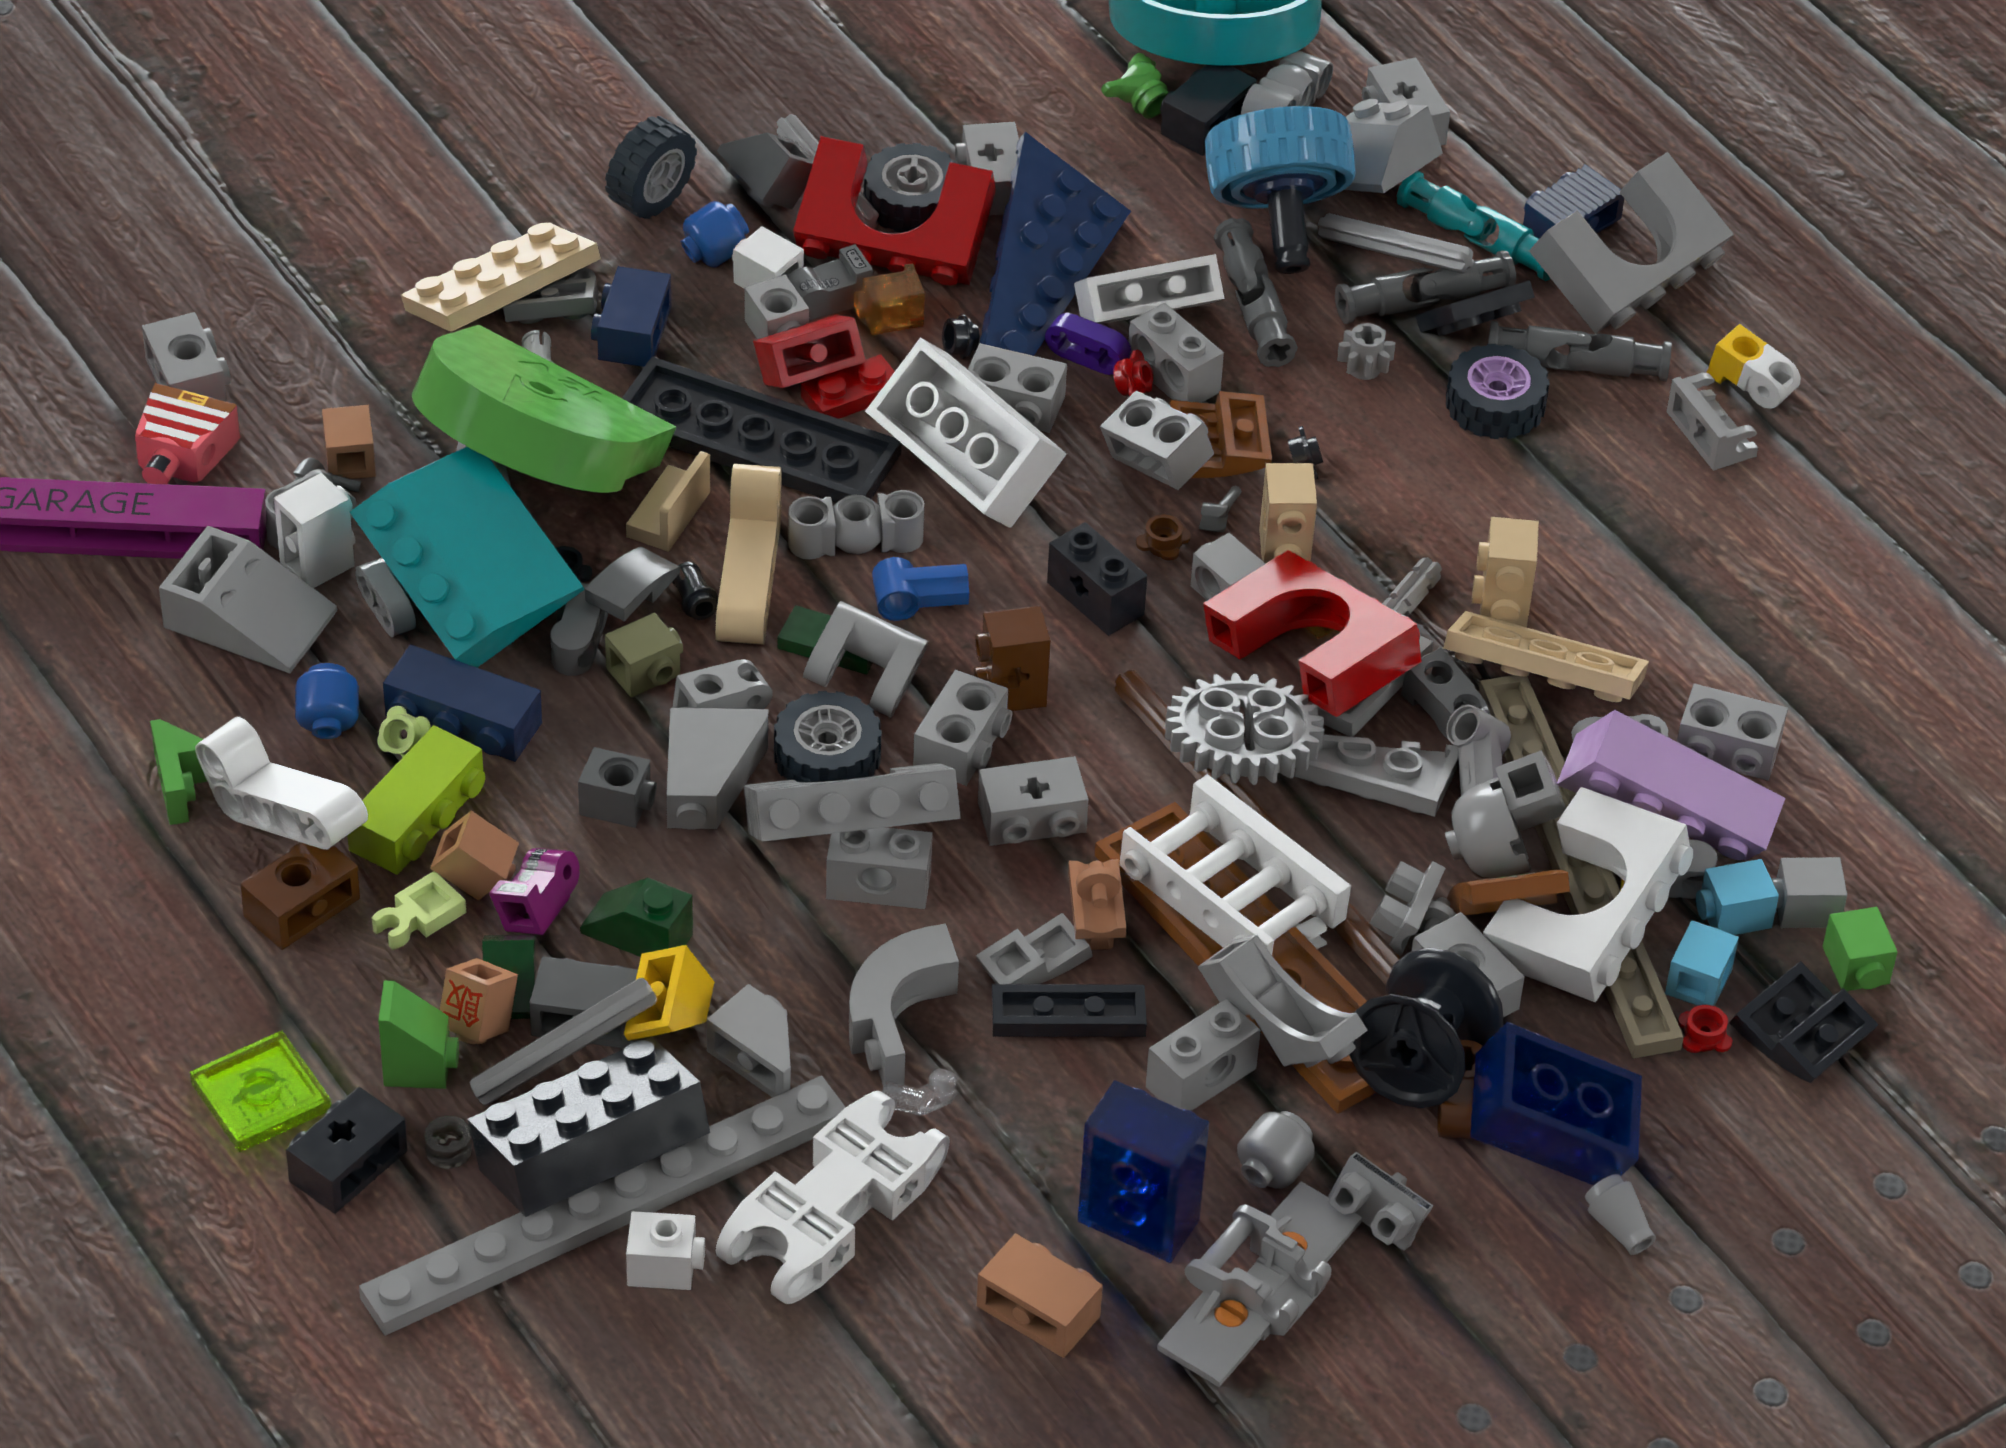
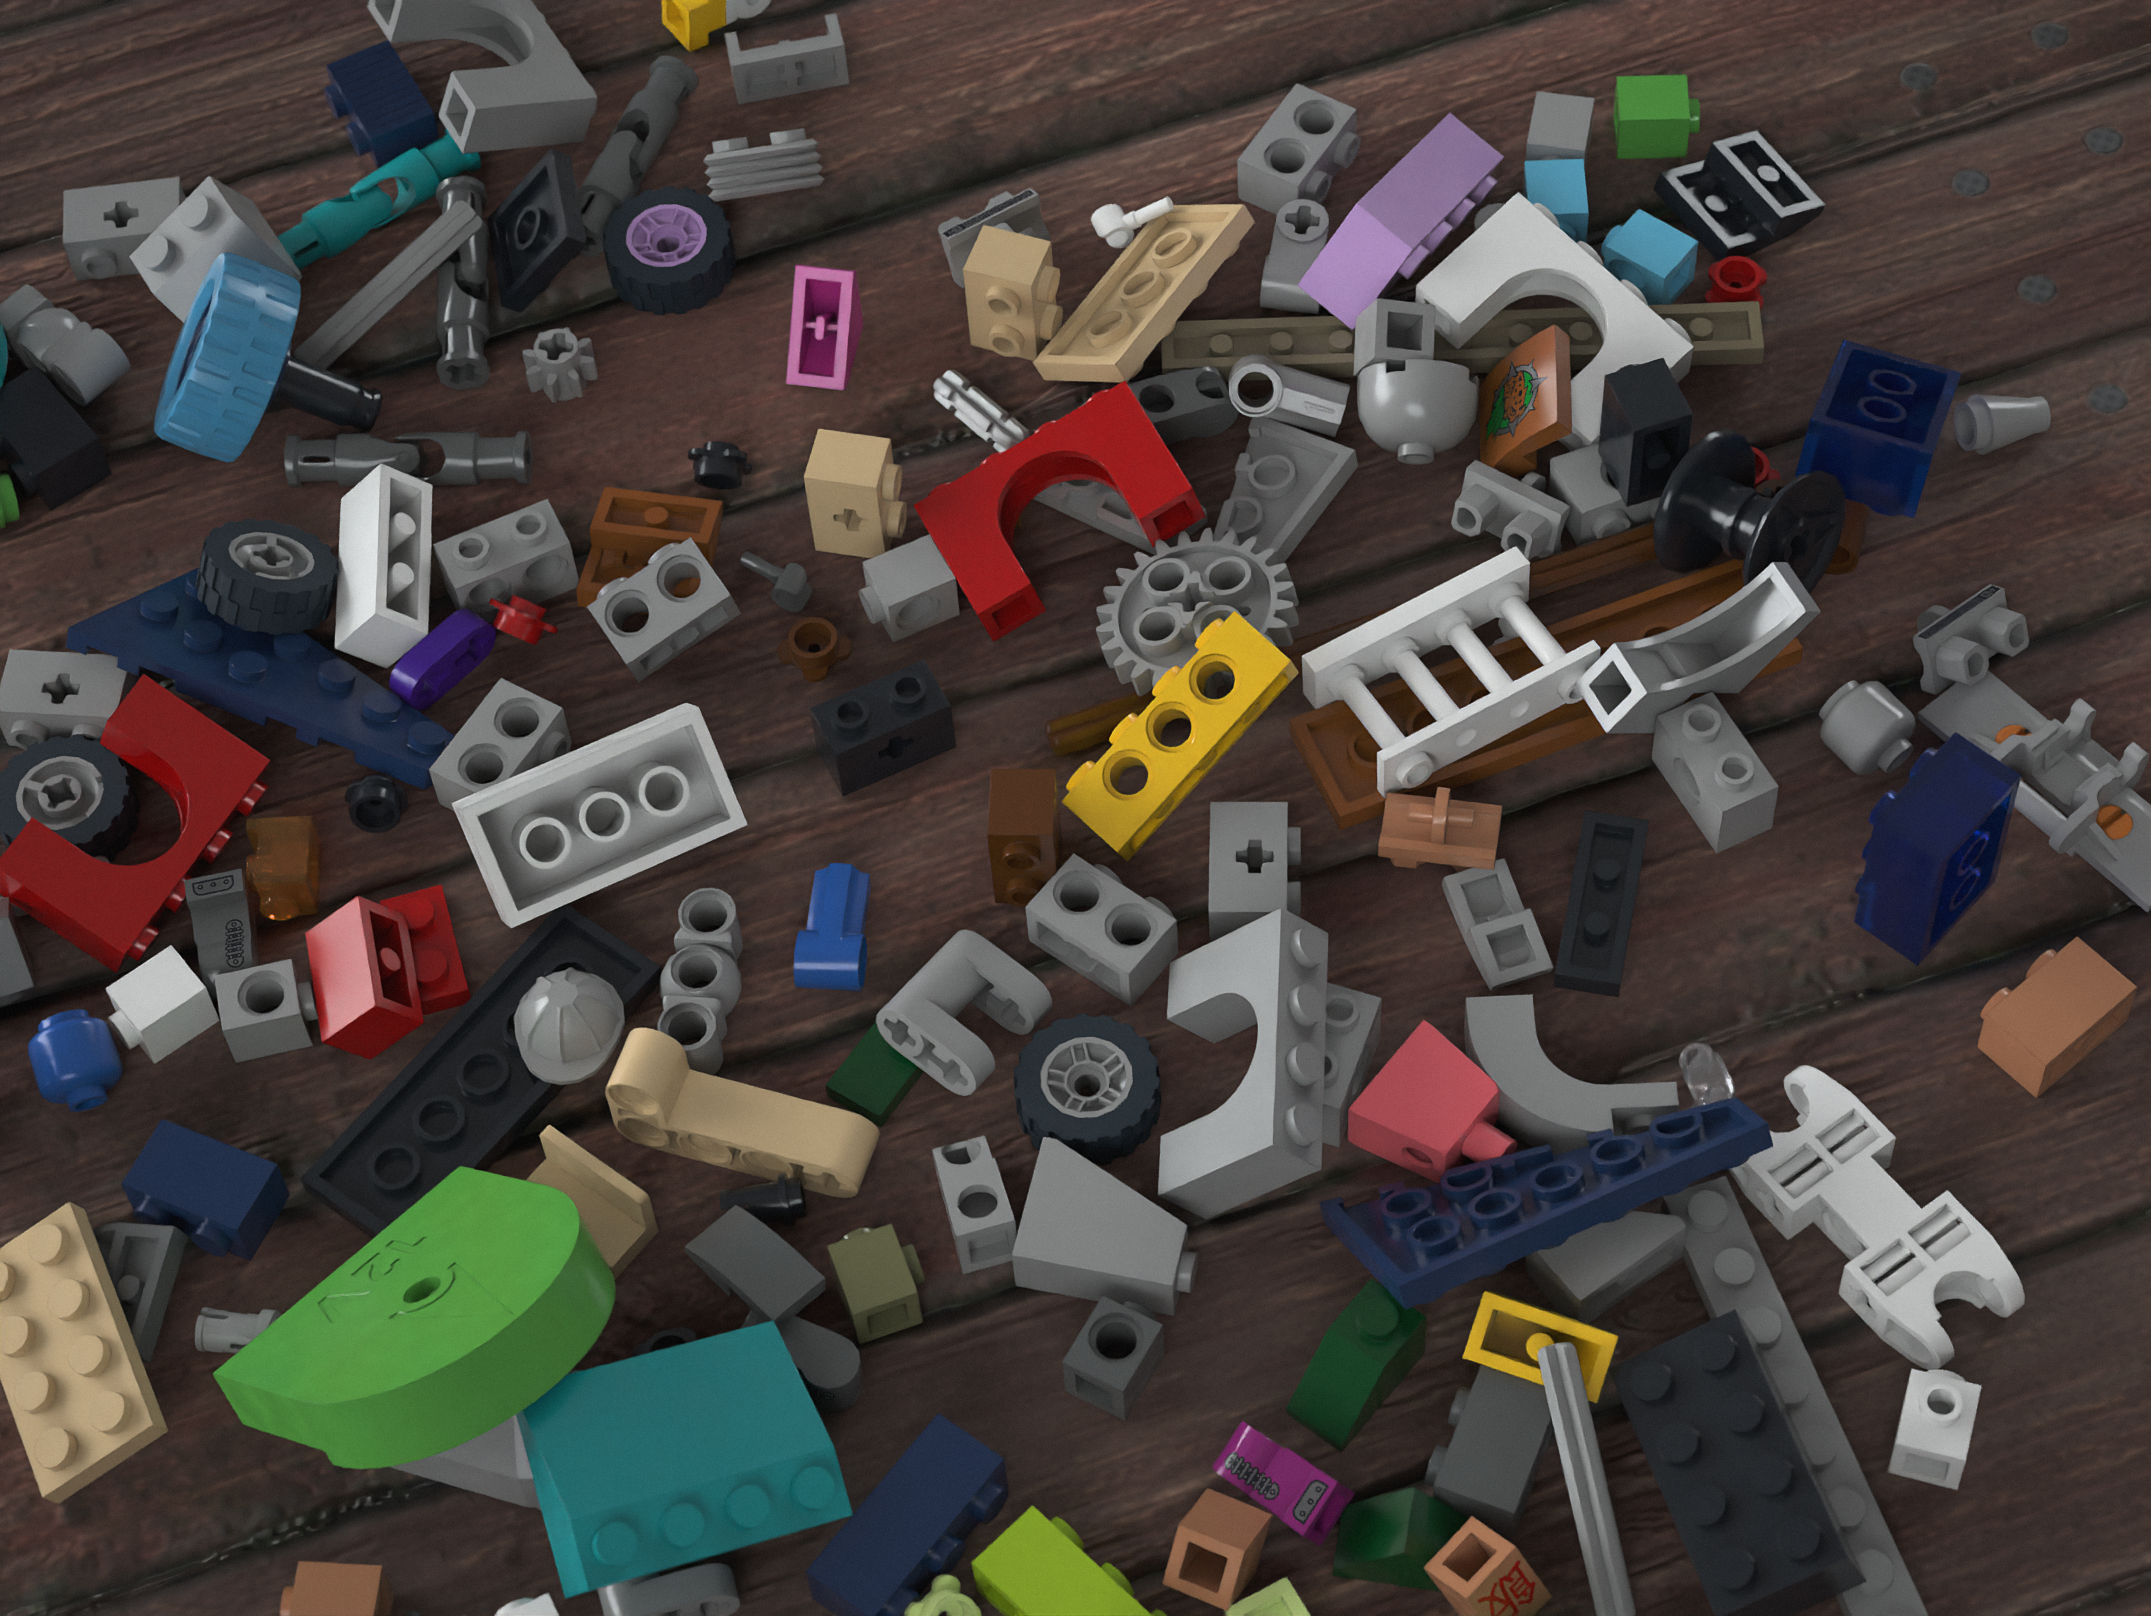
camera: 70 degrees left, 10 degrees up
none -> black wheel [196,519,339,635]
none -> light grey piece [514,967,625,1085]
none -> light grey brick [703,128,824,202]
none -> dark pink slope [786,264,863,390]
none -> light grey hips [938,188,1052,288]
none -> yellow brick [1061,611,1299,862]
none -> white hand [1091,197,1174,248]
none -> dark blue wing [1319,1097,1773,1309]
none -> coral torso [1348,1020,1517,1183]
none -> black brick [1598,358,1693,507]

